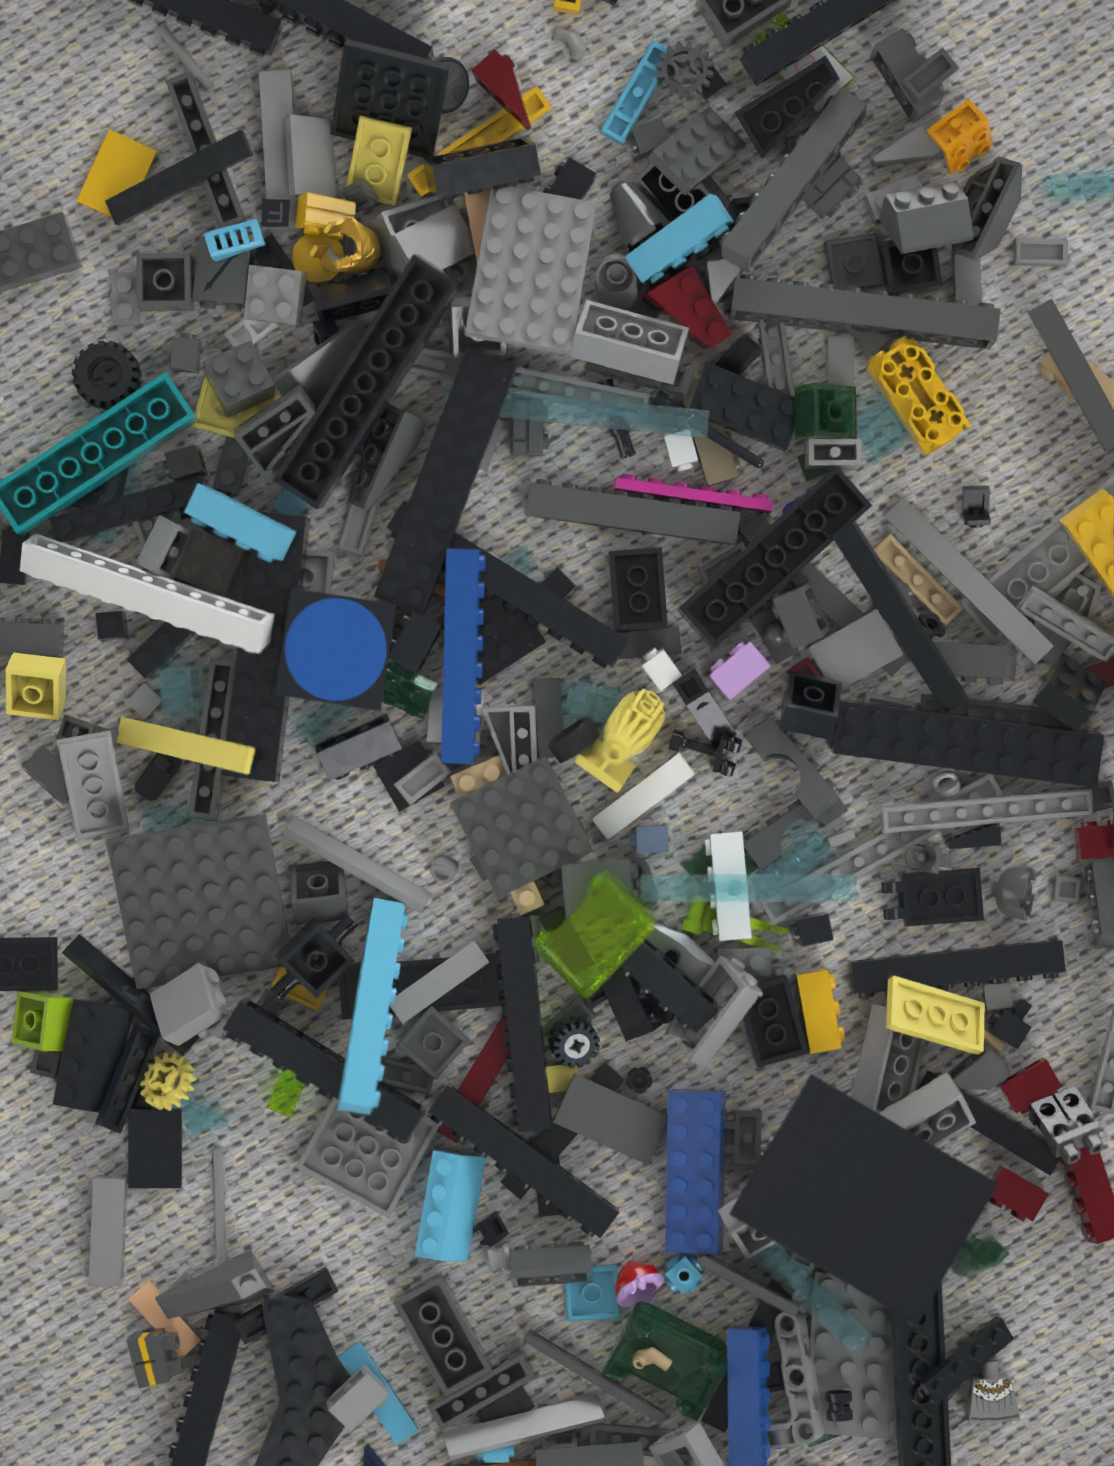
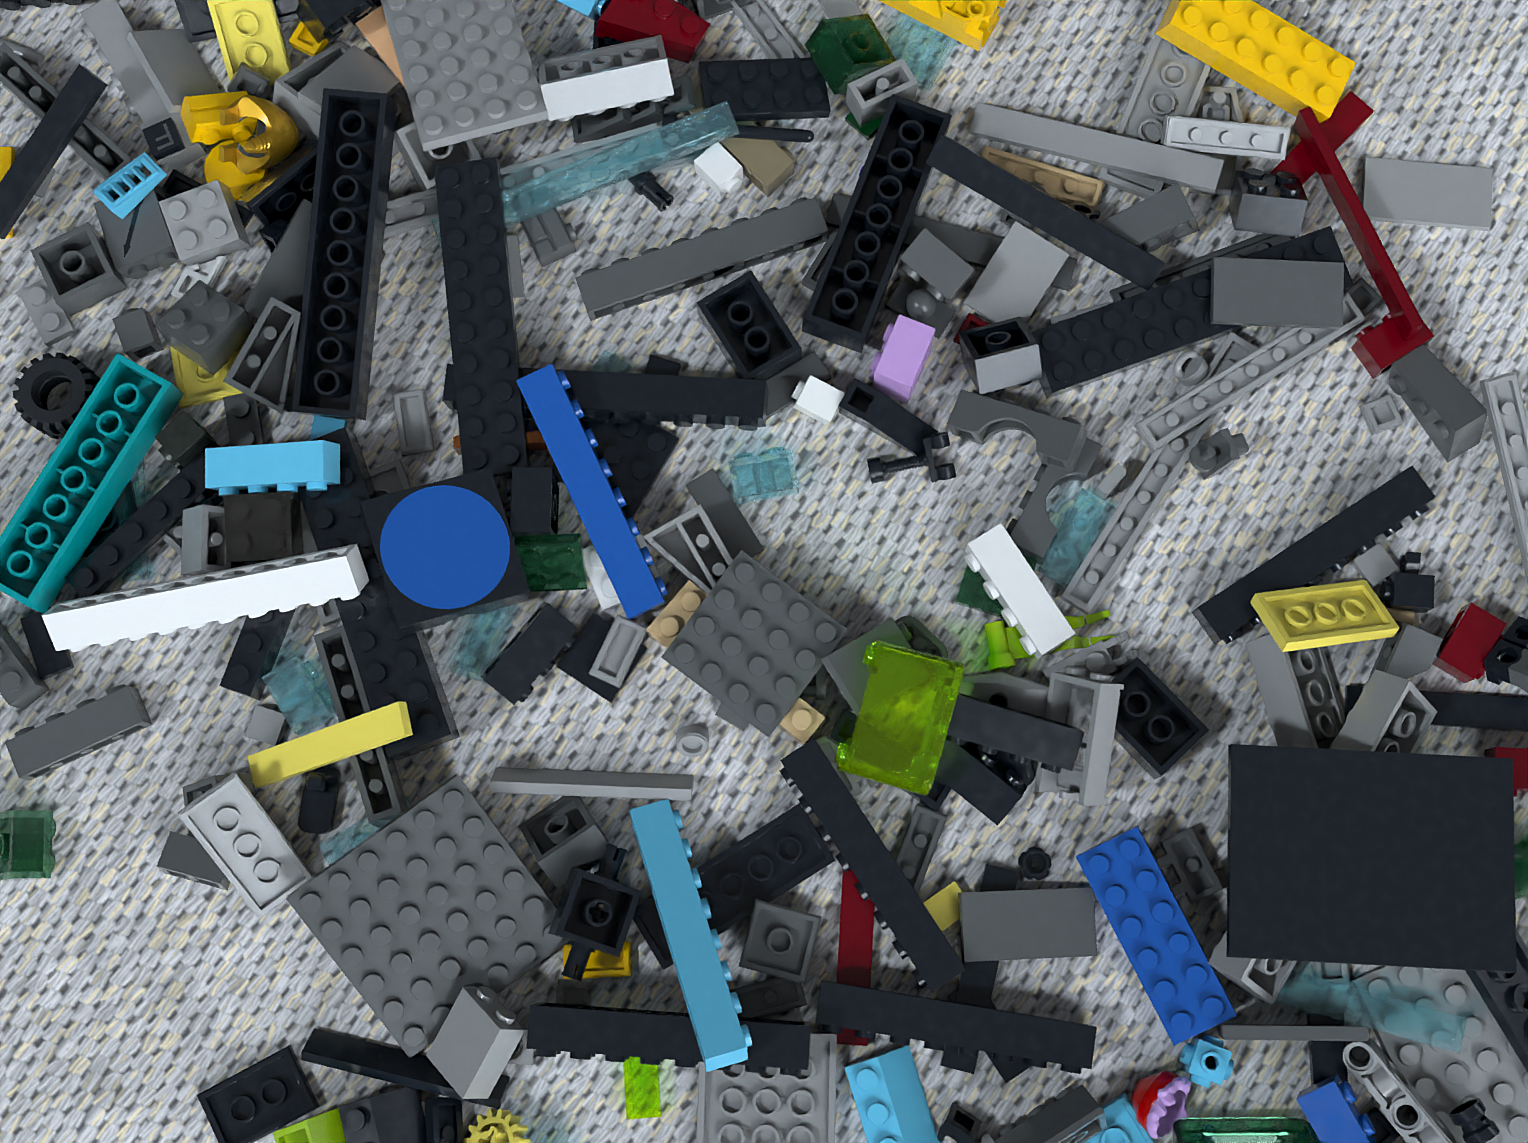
camera: 20 degrees left, 10 degrees down
light yellow brick [5,653,66,720] -> none
black brick [95,611,128,641] -> none
dark grey wedge [348,404,428,511] -> none
light grey tile [389,940,489,1024] -> none
black tyre [548,717,600,763] -> none
black wheel [548,1016,600,1068] -> none
light yellow piece [574,688,665,793] -> none
white slope [592,753,695,840] -> none
light grey cap [596,253,638,310] -> none
dark pink plate [614,474,774,513] -> none
sand blue brick [631,825,669,853] -> none
clear light blue plate [641,874,856,902] -> none
black piece [715,335,761,376] -> none
black brick [790,912,834,947] -> none
yellow brick [795,969,845,1054] -> none
black tile [881,868,984,927] -> none
black slope [945,824,1001,849] -> none
black bracket [961,486,991,528] -> none
dark grey cylinder [991,866,1036,920] -> none
none -> dark grey tile [1210,257,1344,329]

